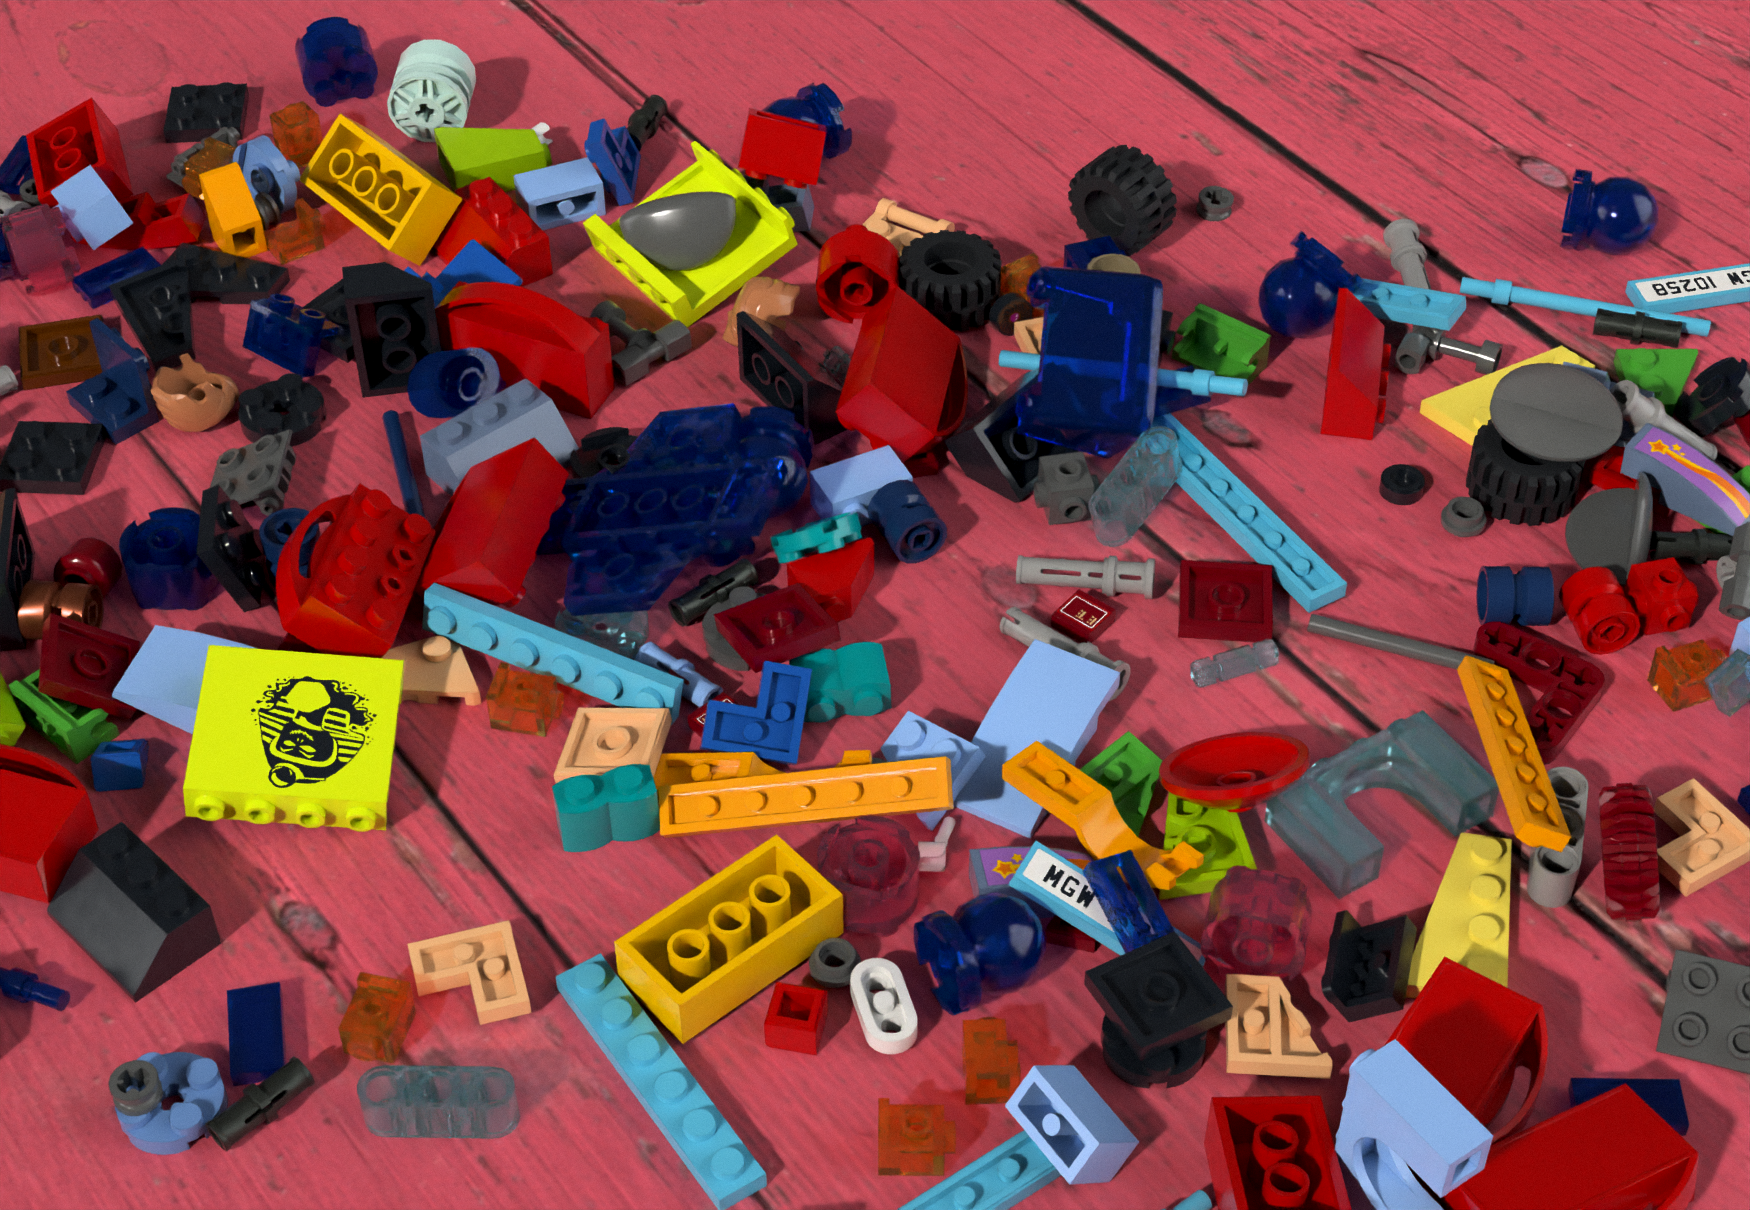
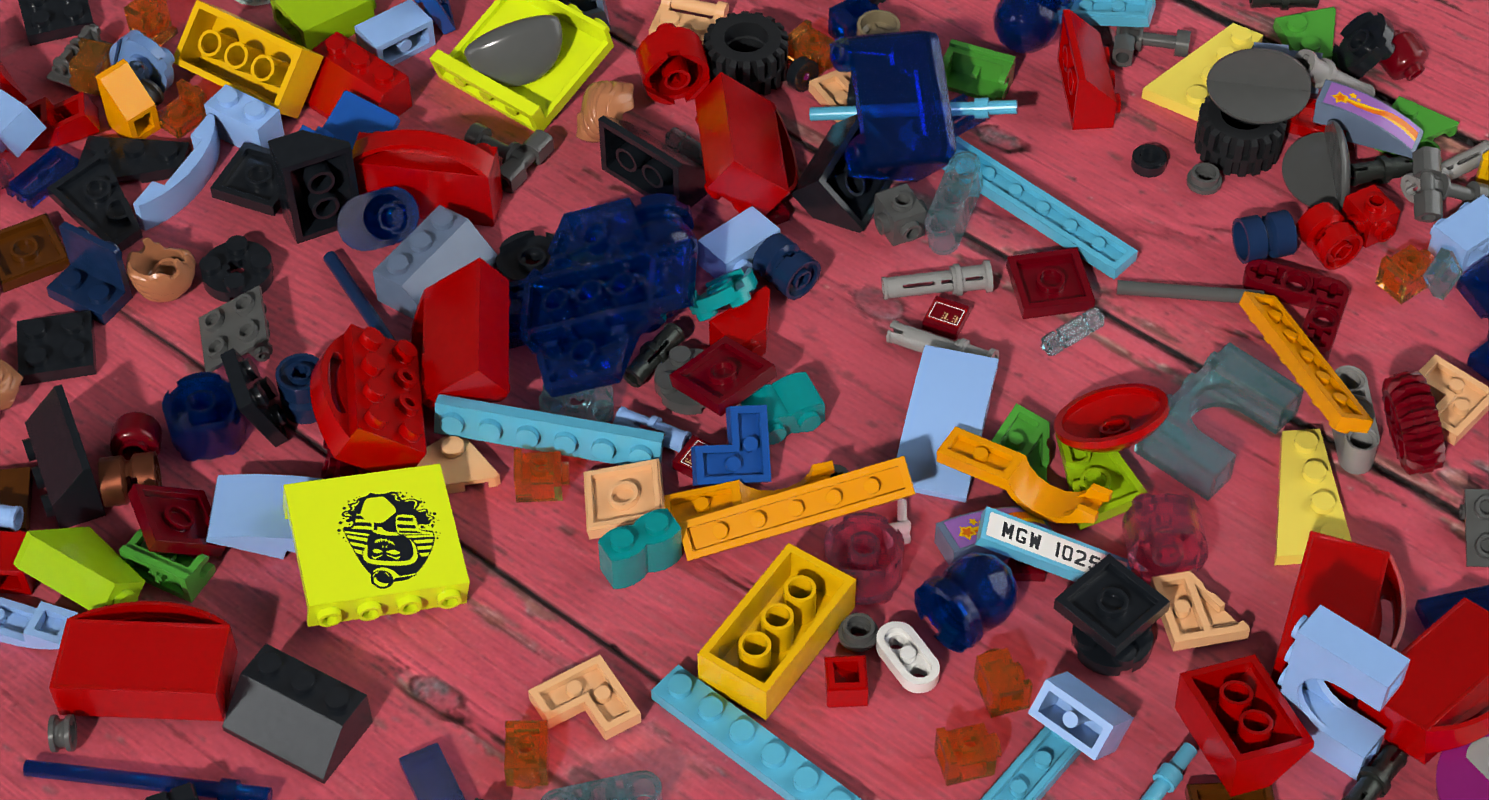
camera: 15 degrees left, 5 degrees up
blue slope [90,739,149,792] -> none
clear blue bracket [243,293,339,378] -> none
light blue wing [880,711,986,831] -> none
clear blue tile [1082,850,1175,953] -> none
black bracket [1321,910,1417,1022] -> none
none -> light blue slope [133,113,220,231]
none -> light blue brick [204,84,285,149]

